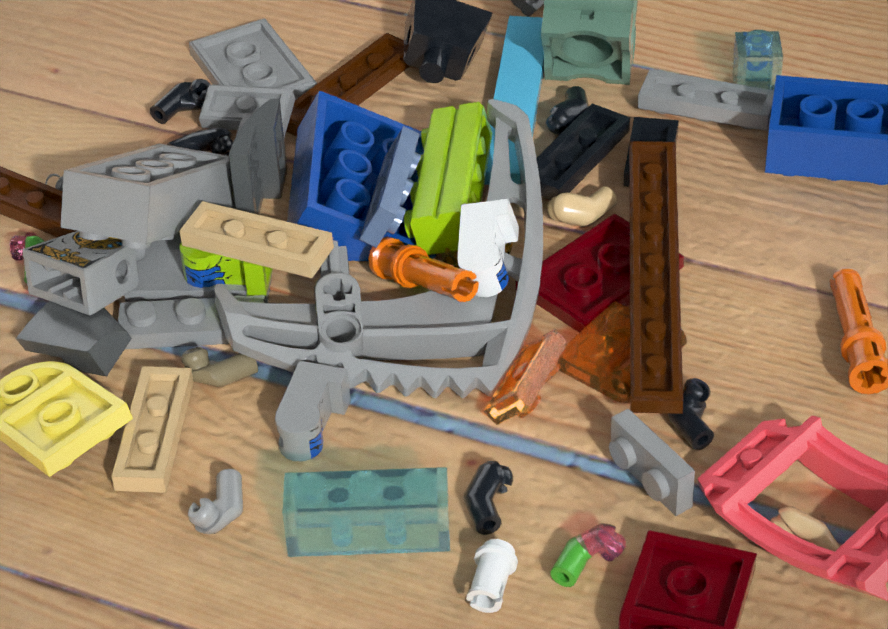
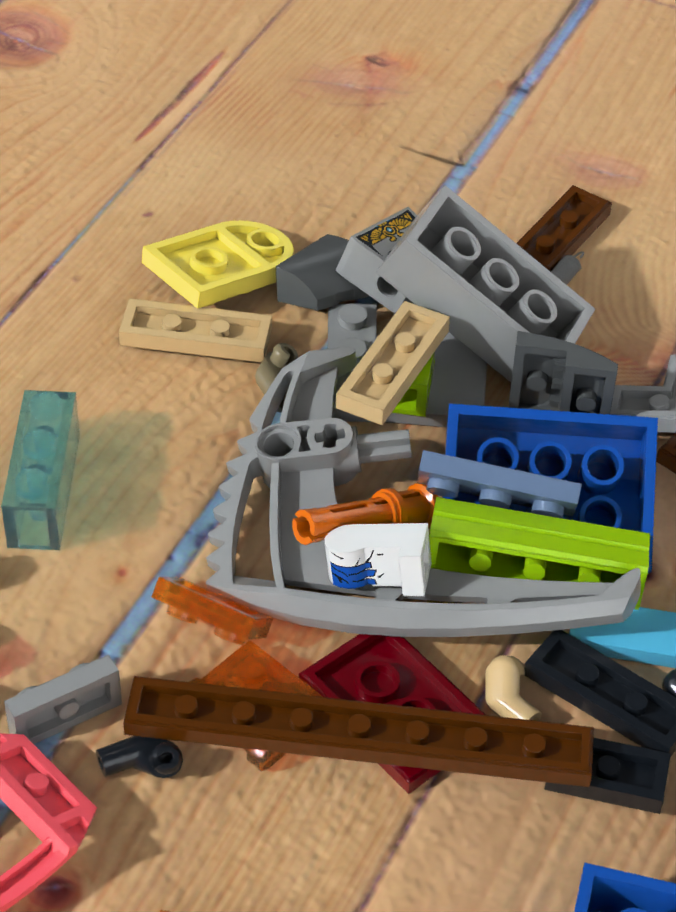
camera: 90 degrees right, 5 degrees up
black arm [167,127,234,156] -> none
light grey arm [188,469,243,534] -> none
light grey leg [275,361,351,461] -> none
black arm [464,461,513,535] -> none

